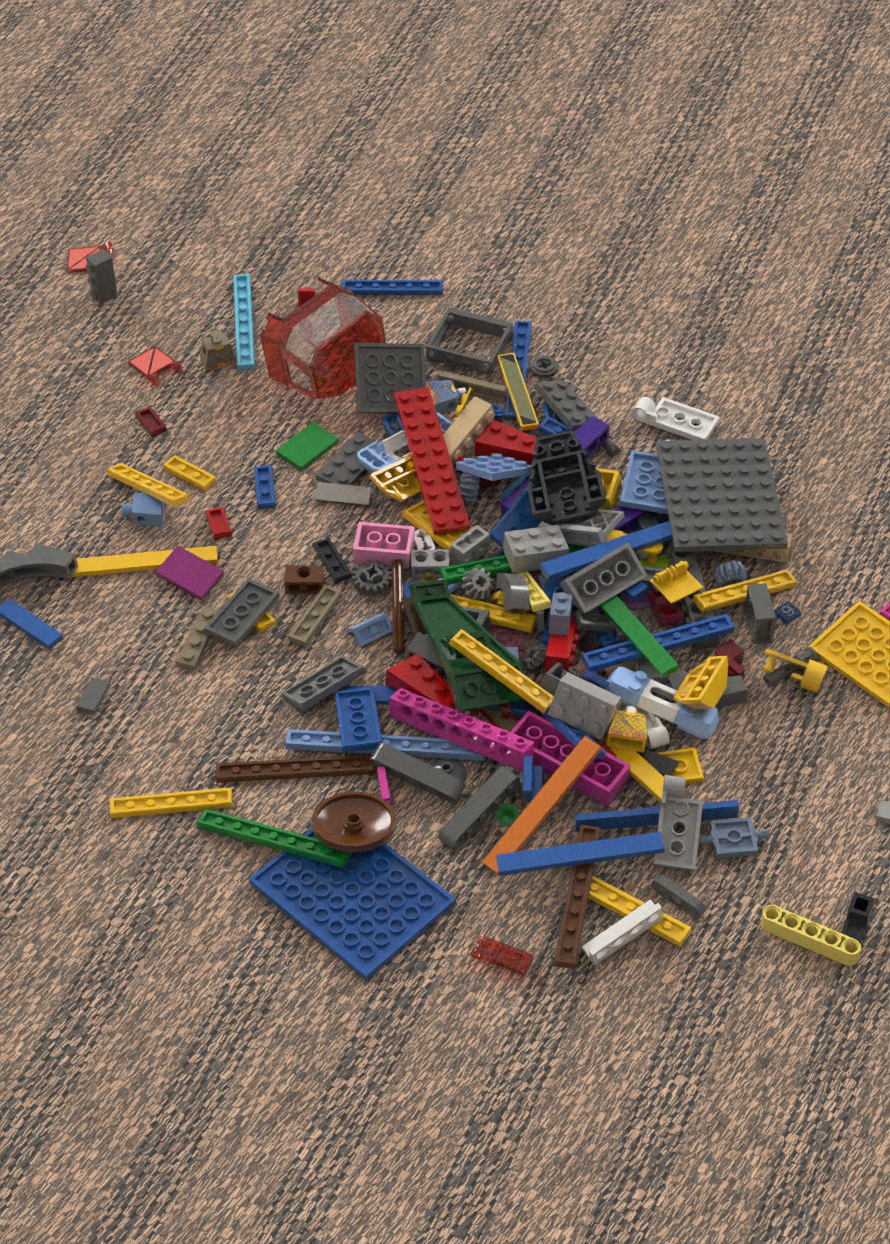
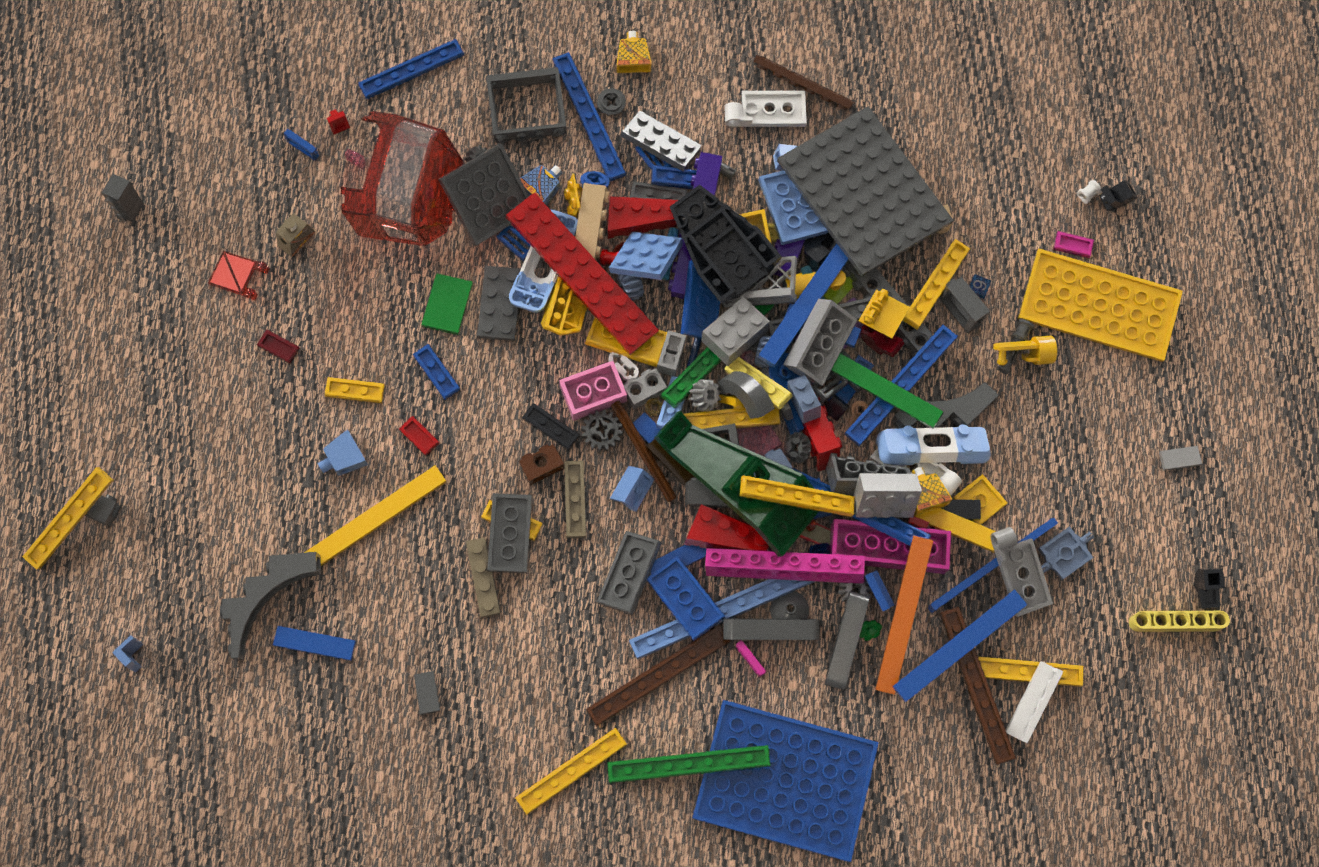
camera: 35 degrees left, 25 degrees up
flag [66,242,114,273] -> none
yellow tile [107,463,189,507] -> none
magenta tile [156,545,224,601] -> none
medium azure tile [233,274,255,370] -> none
reddish brown dish [312,792,395,852] -> none
tile [315,482,372,506] -> none
dark tan plate [438,371,506,403] -> none
clear red plate [470,936,534,976] -> none
tile [497,353,539,431] -> none
blue tile [579,671,610,689] -> none
dark grey beam [651,875,706,919] -> none
yellow wedge [673,656,728,710] -> none
sand blue gear [714,560,747,588] -> none
dark red brick [715,639,745,681] -> none
none -> blue tile [284,128,319,160]
none -> torso [617,31,651,73]
none -> reddish brown plate [753,55,855,110]

